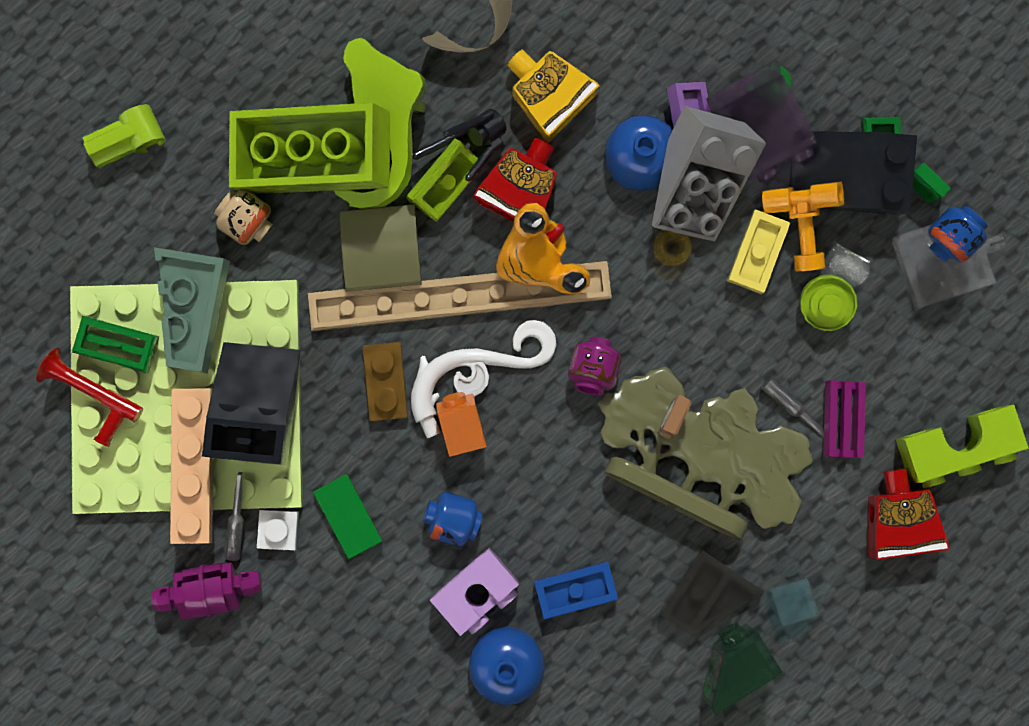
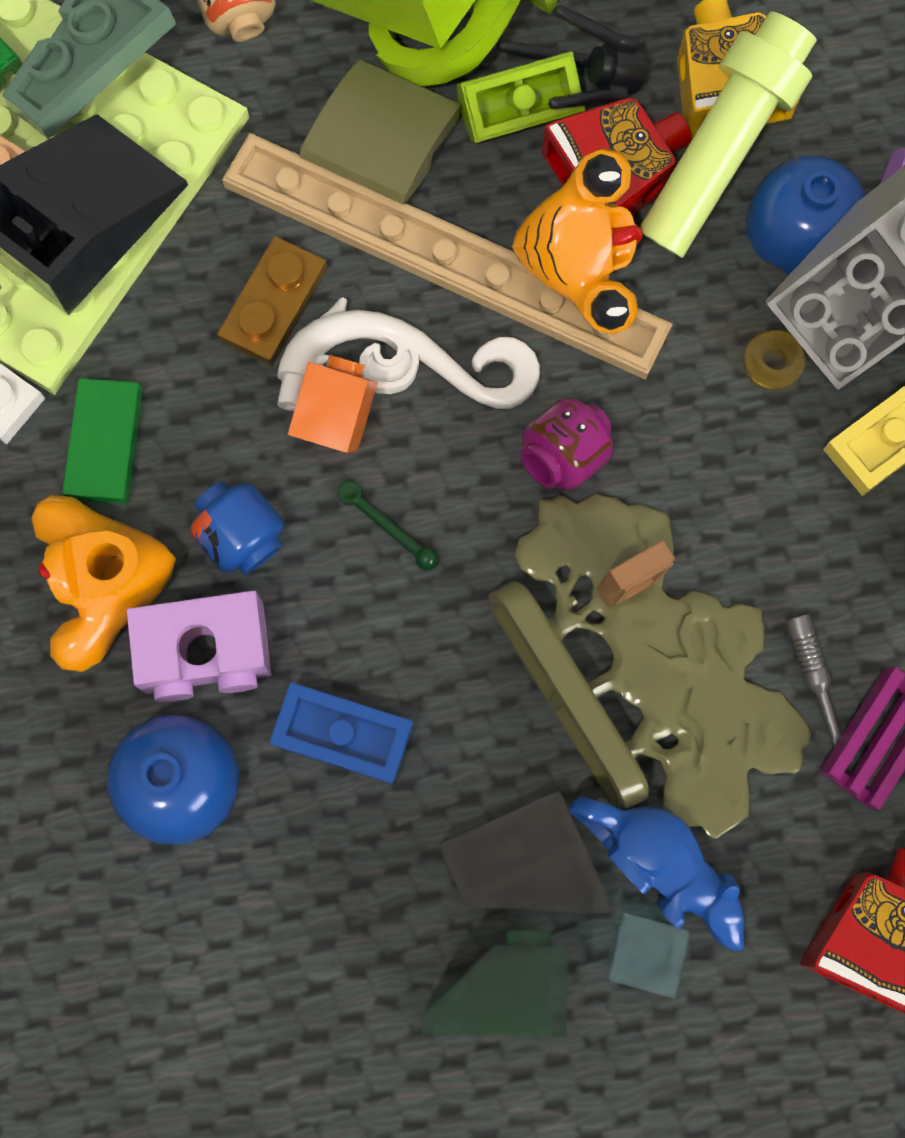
camera: 35 degrees right, 10 degrees down
none -> light orange head [31,495,176,672]
none -> dark green hinge [337,480,440,571]
none -> blue animal [568,797,744,951]
none -> yellowish green piece [639,11,817,258]

